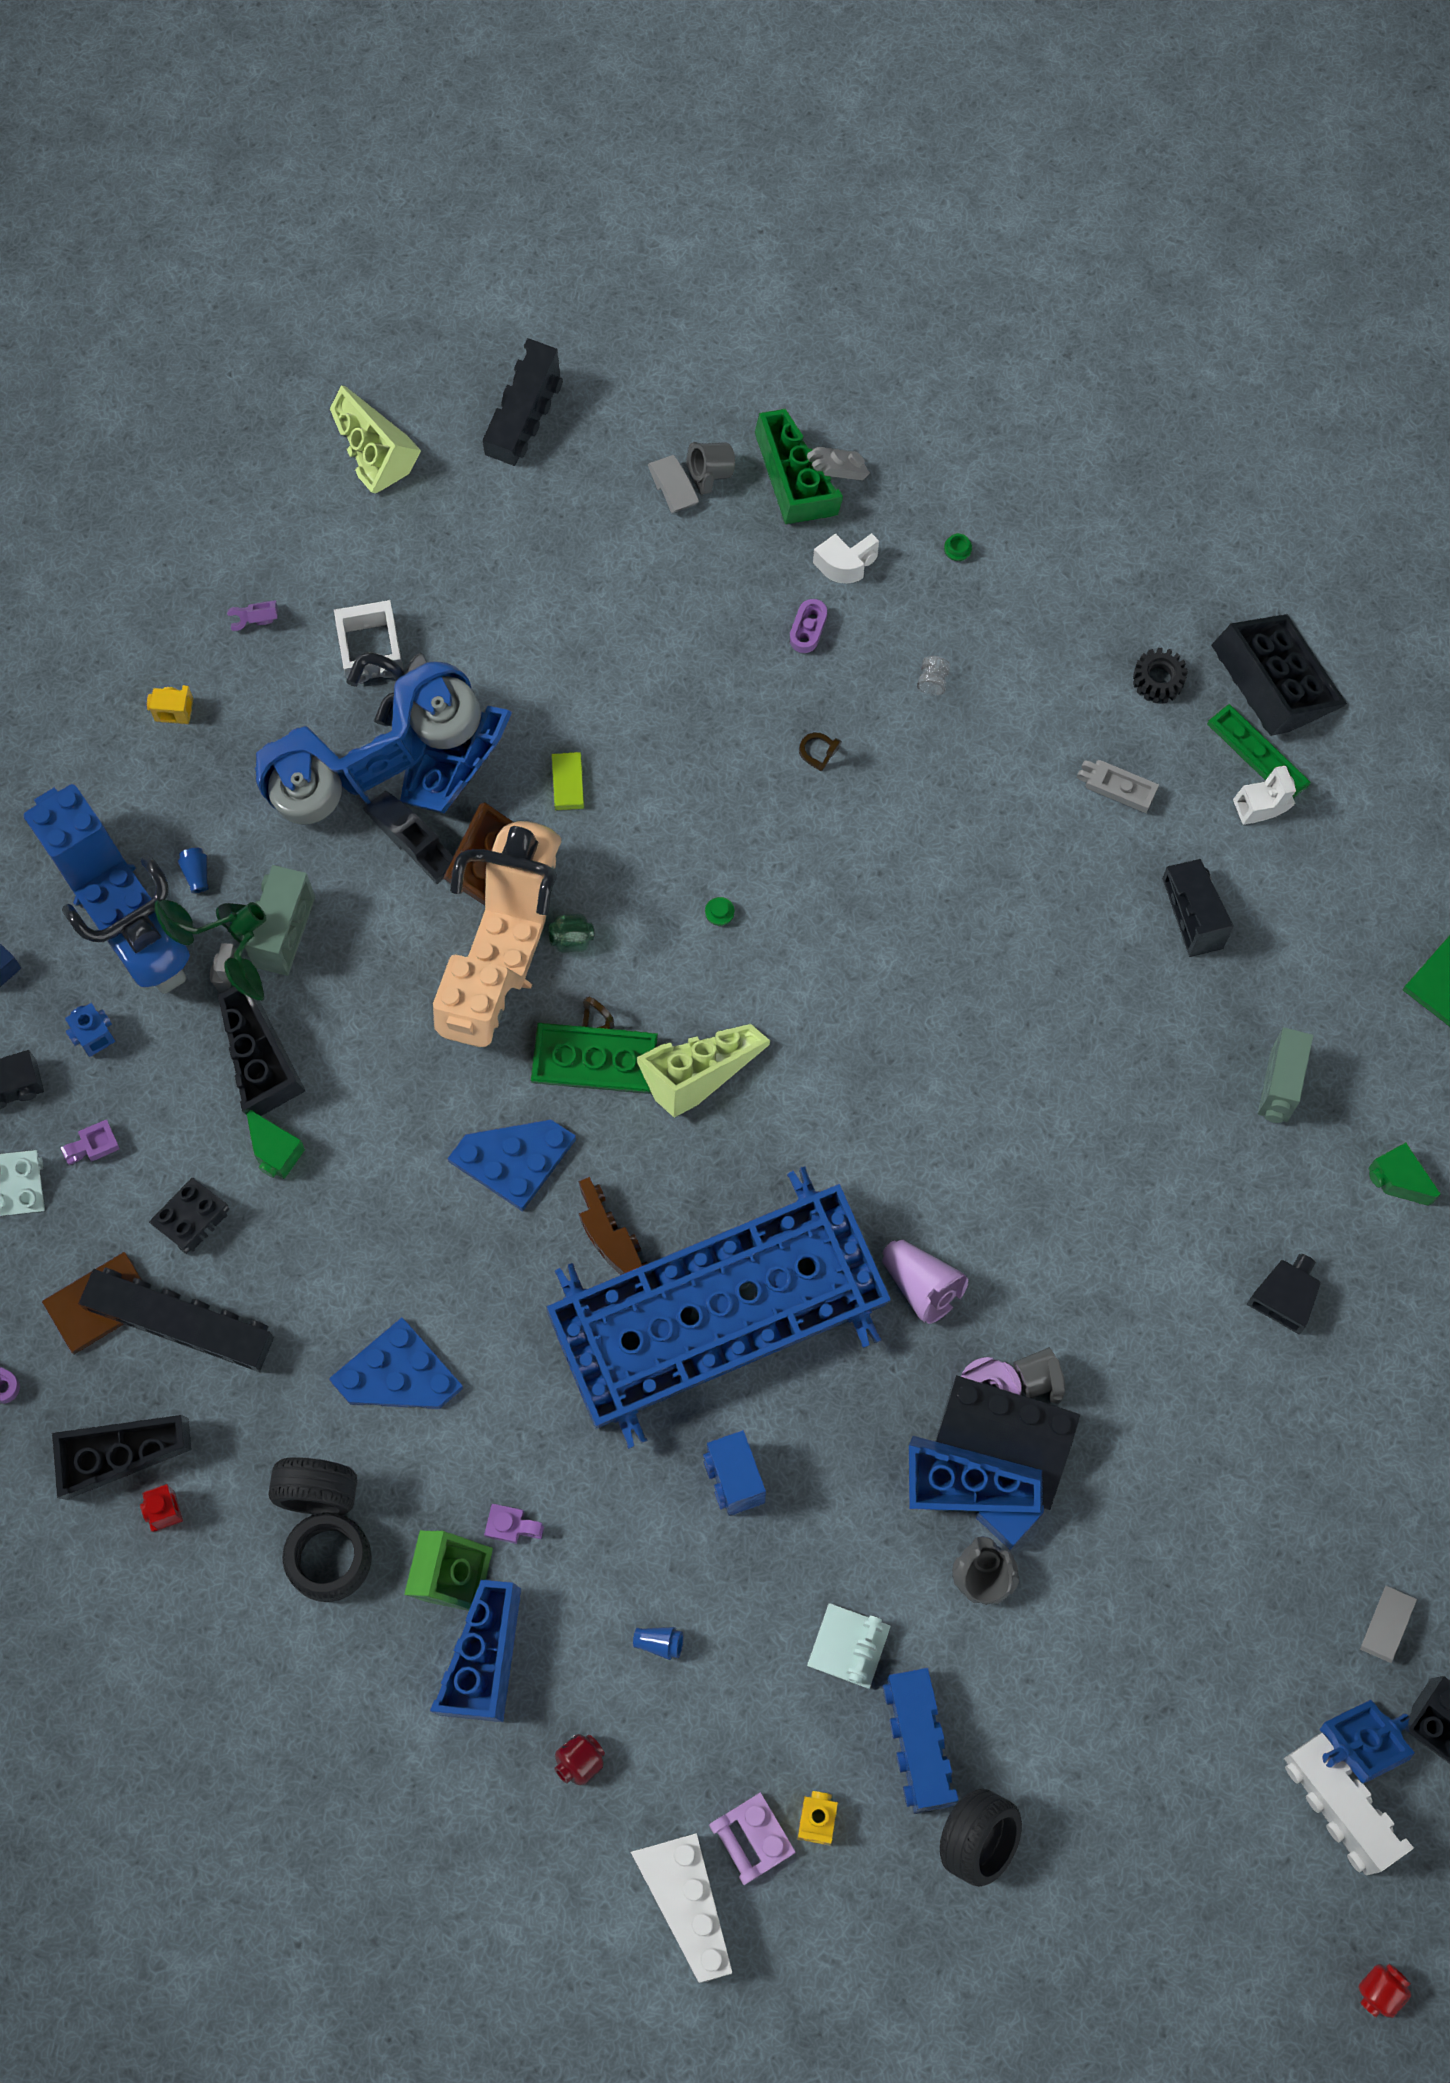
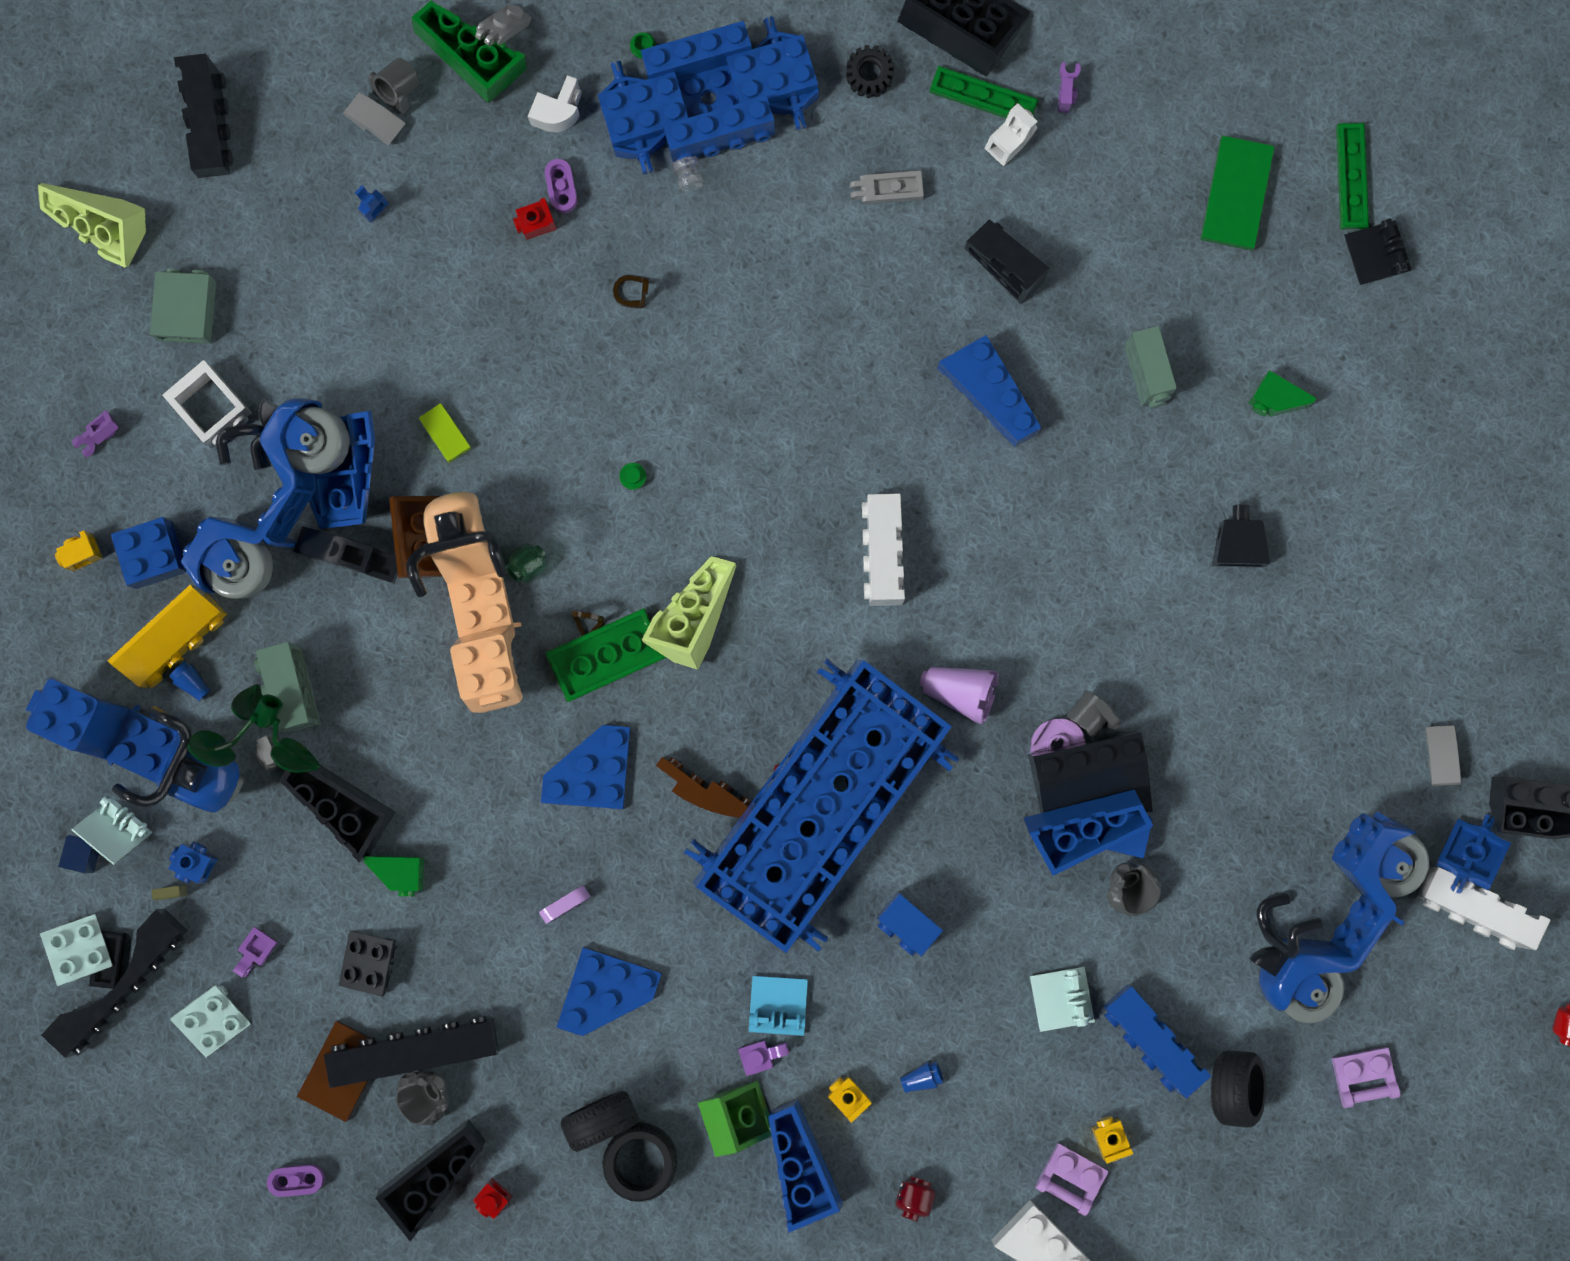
camera: 25 degrees left, 15 degrees up
none -> light aqua hinge [72,795,152,865]
none -> yellow slope [107,585,227,689]
none -> blue brick [111,517,186,589]
none -> sand green brick [150,269,216,344]
none -> olive tile [151,885,188,901]
none -> blue plate [355,185,389,223]
none -> dark grey hair [396,1072,449,1125]
none -> red brick [513,198,557,240]
none -> lavender beam [539,885,591,924]
none -> blue piece [598,17,819,175]
none -> medium azure hinge [749,976,808,1036]
none -> yellow brick [828,1075,872,1123]
none -> white wedge [862,494,905,606]
none -> blue wedge [937,335,1041,447]
none -> medium lavender plate [1058,62,1081,113]
none -> blue piece [1249,811,1429,1023]
none -> lavender plate [1332,1047,1400,1109]

